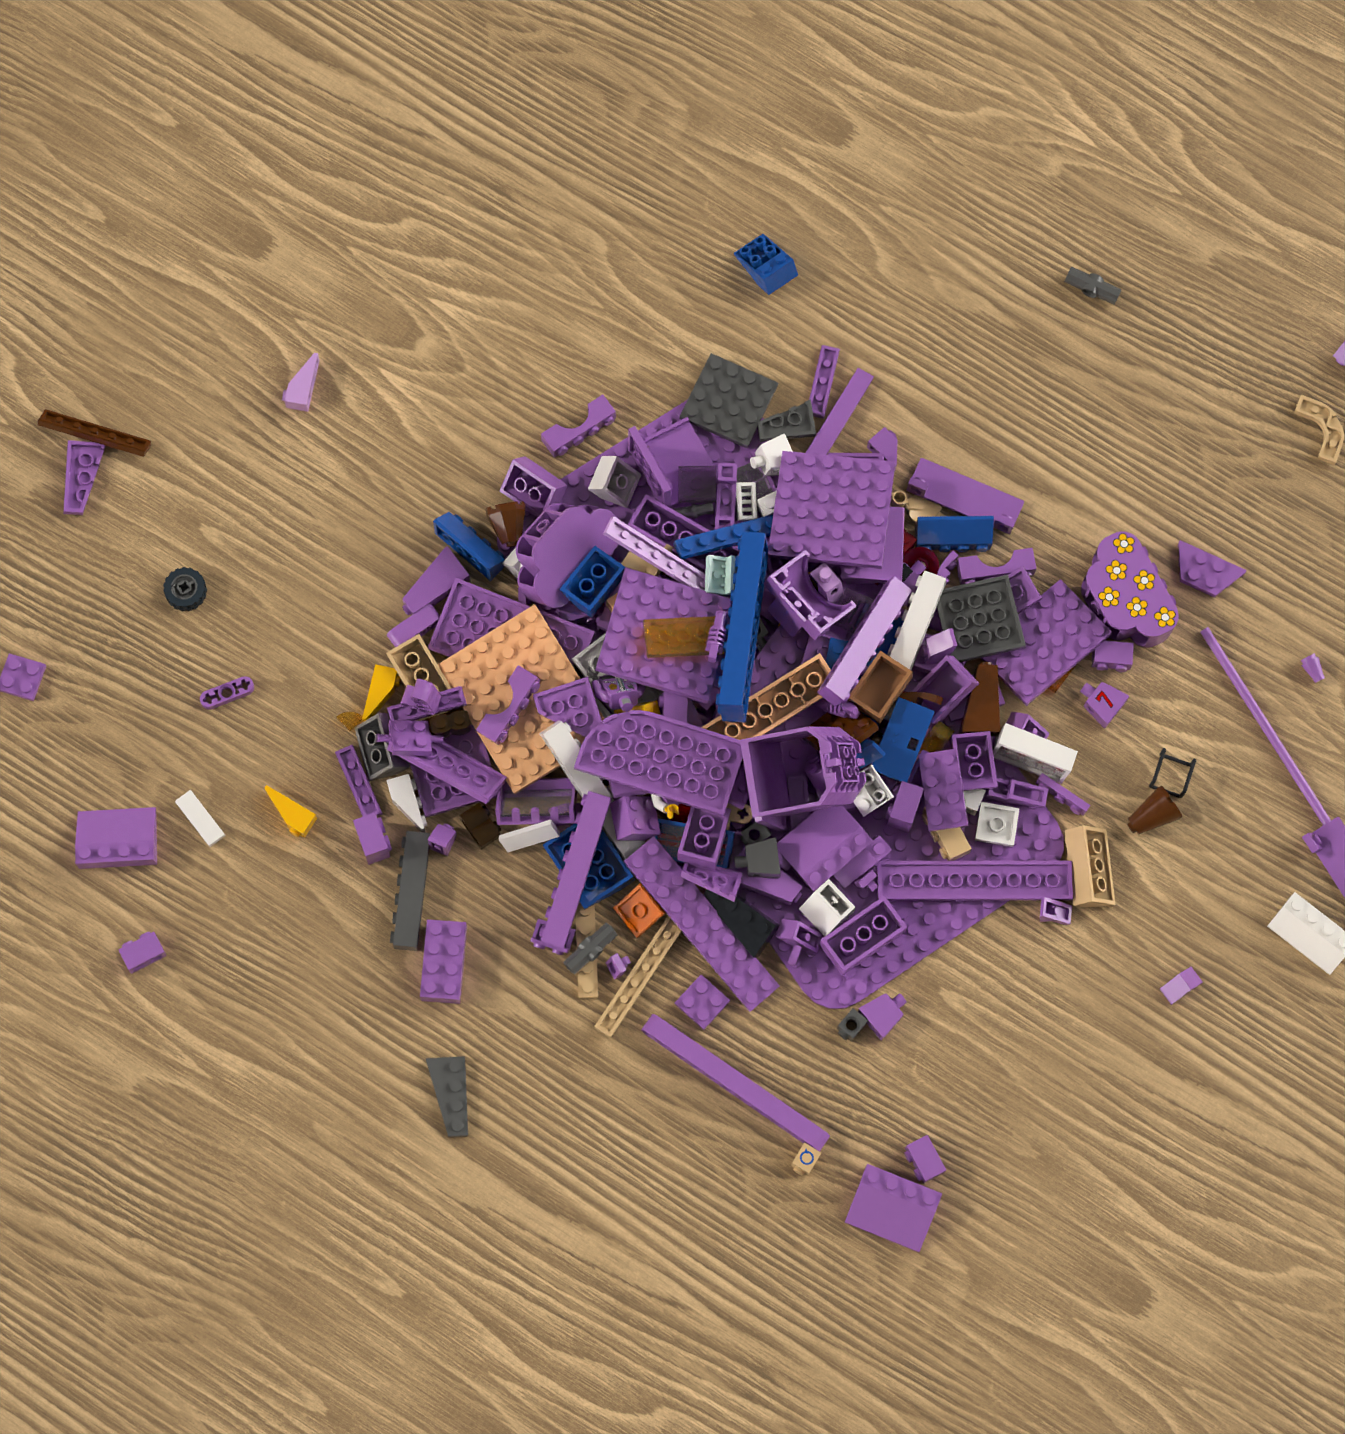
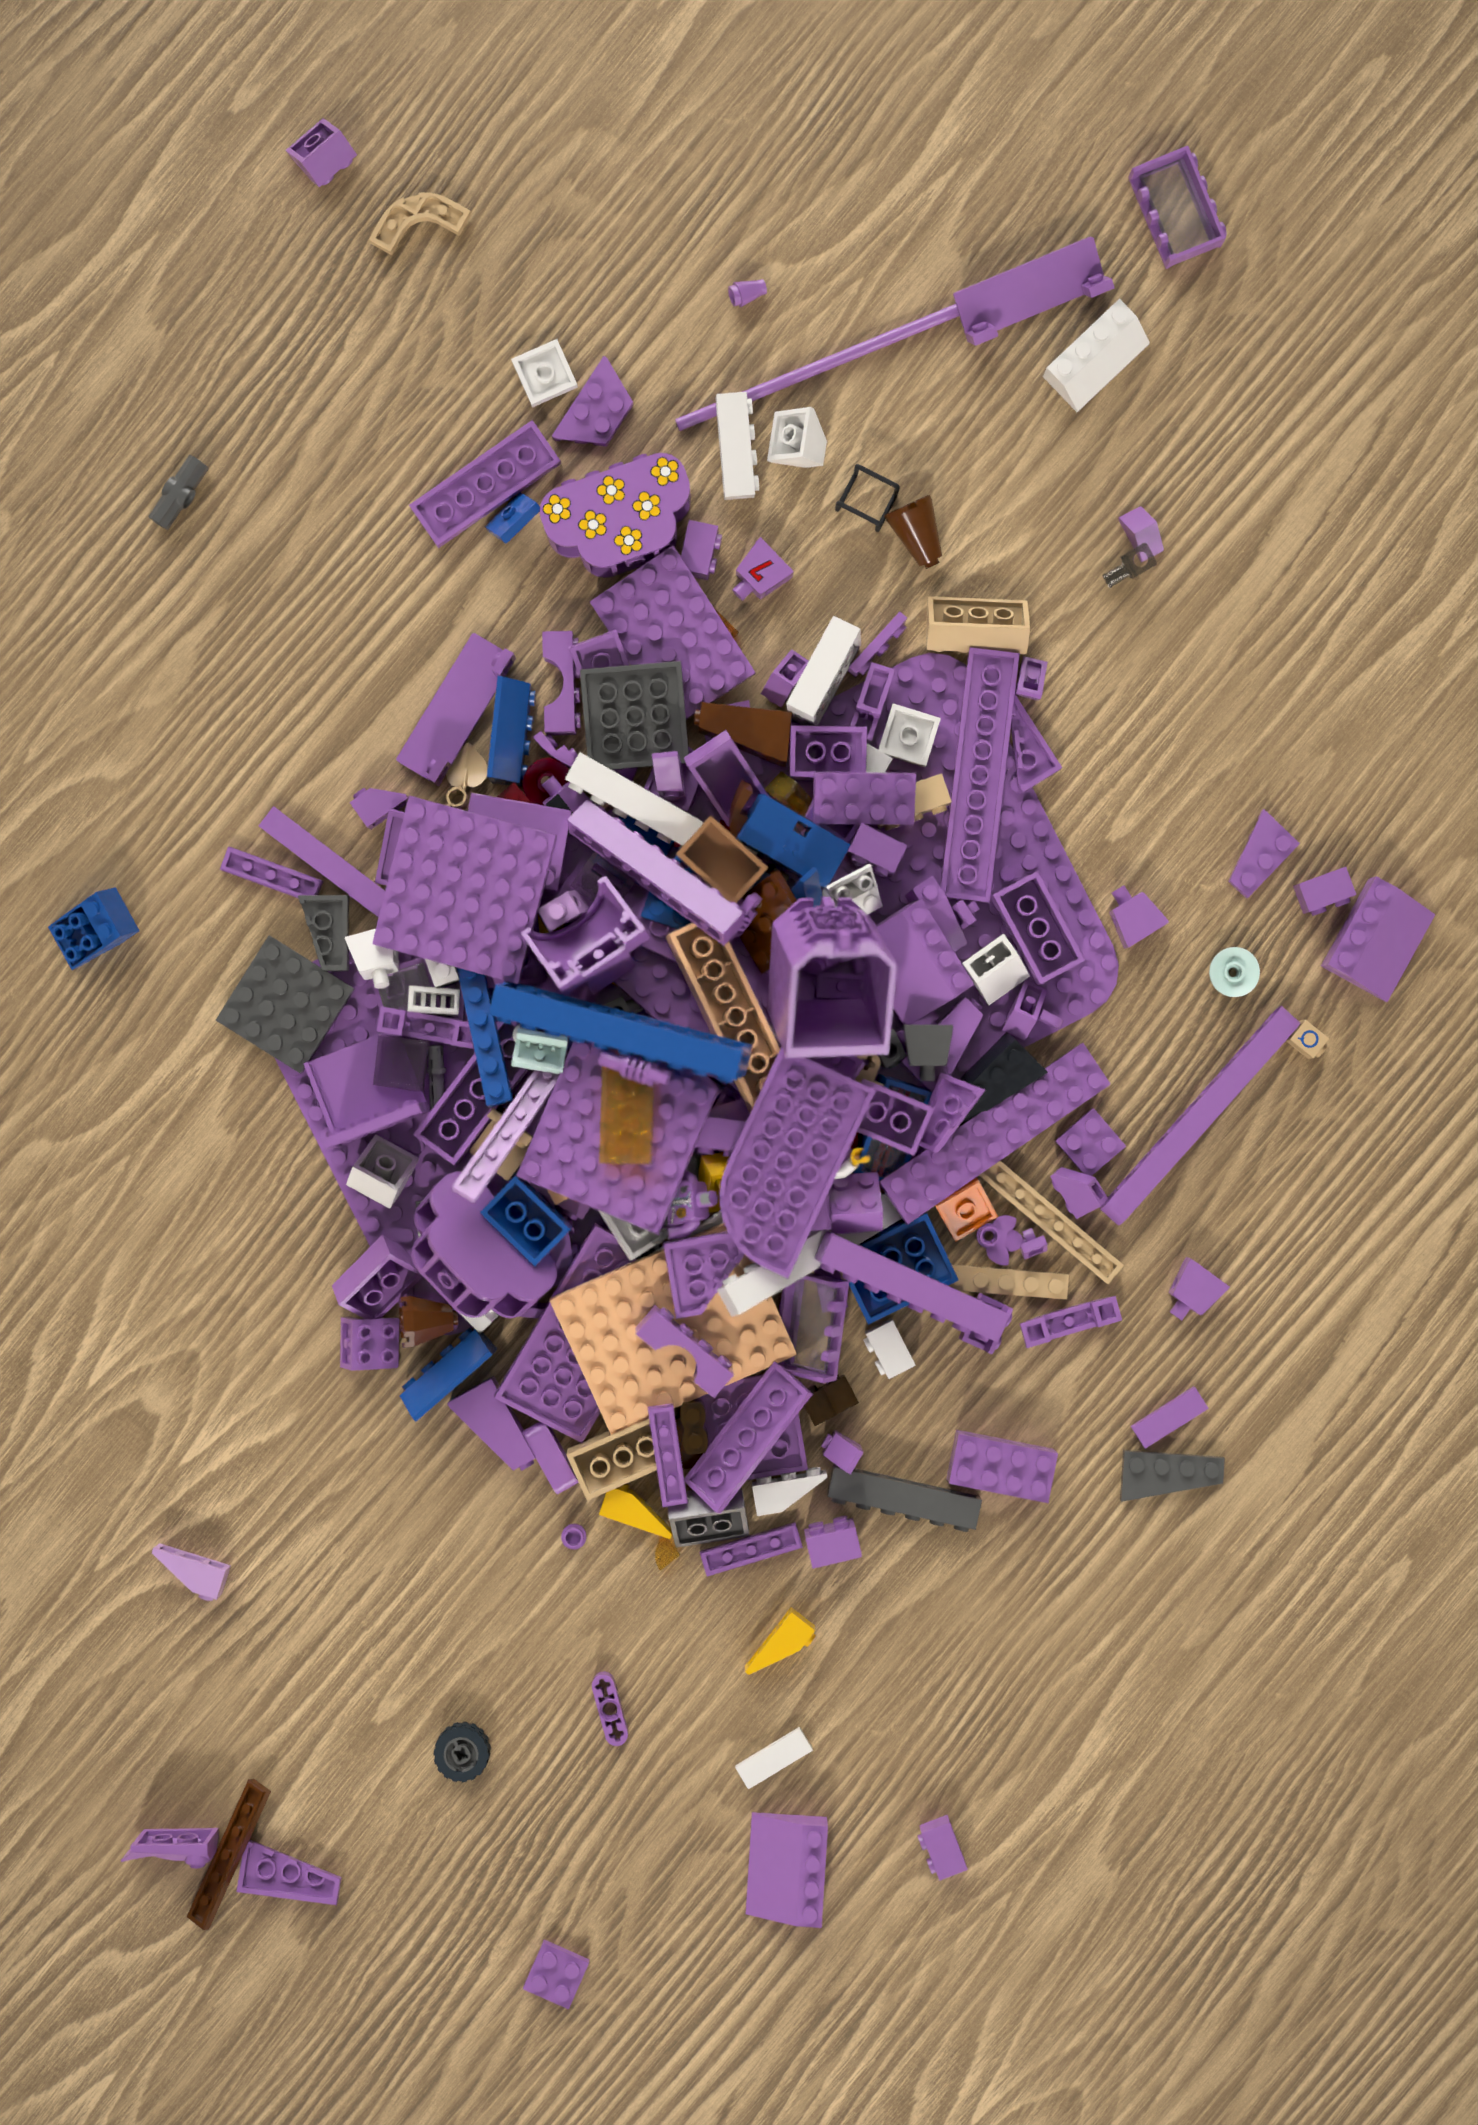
camera: 80 degrees left, 15 degrees up
medium lavender plate [377,720,443,756] -> none
medium lavender beam [401,679,441,715] -> none
white tile [499,820,560,852] -> none
medium lavender arch [541,395,616,457] -> none
dark grey piece [563,923,618,975] -> none
dark grey brick [837,1008,868,1042] -> none
none -> medium lavender slope [121,1828,219,1868]
none -> medium lavender bracket [340,1317,399,1371]
none -> medium lavender plate [409,420,561,548]
none -> blue plate [484,492,540,544]
none -> white plate [511,339,578,407]
none -> medium lavender plate [561,1524,587,1549]
none -> white brick [715,392,759,500]
none -> white slope [767,407,827,468]
none -> white brick [863,1318,916,1379]
none -> medium lavender plate [976,1215,1025,1266]
none -> medium lavender wing [1011,695,1062,794]
none -> medium lavender slope [1019,1296,1122,1348]
none -> medium lavender slope [1050,1167,1108,1219]
none -> clear smoke bracket [1102,543,1157,588]
none -> medium lavender tile [1130,1386,1209,1449]
none -> medium lavender torso [1169,1257,1230,1321]
none -> light aqua dish [1209,947,1260,997]
none -> medium lavender wing [1228,809,1300,898]

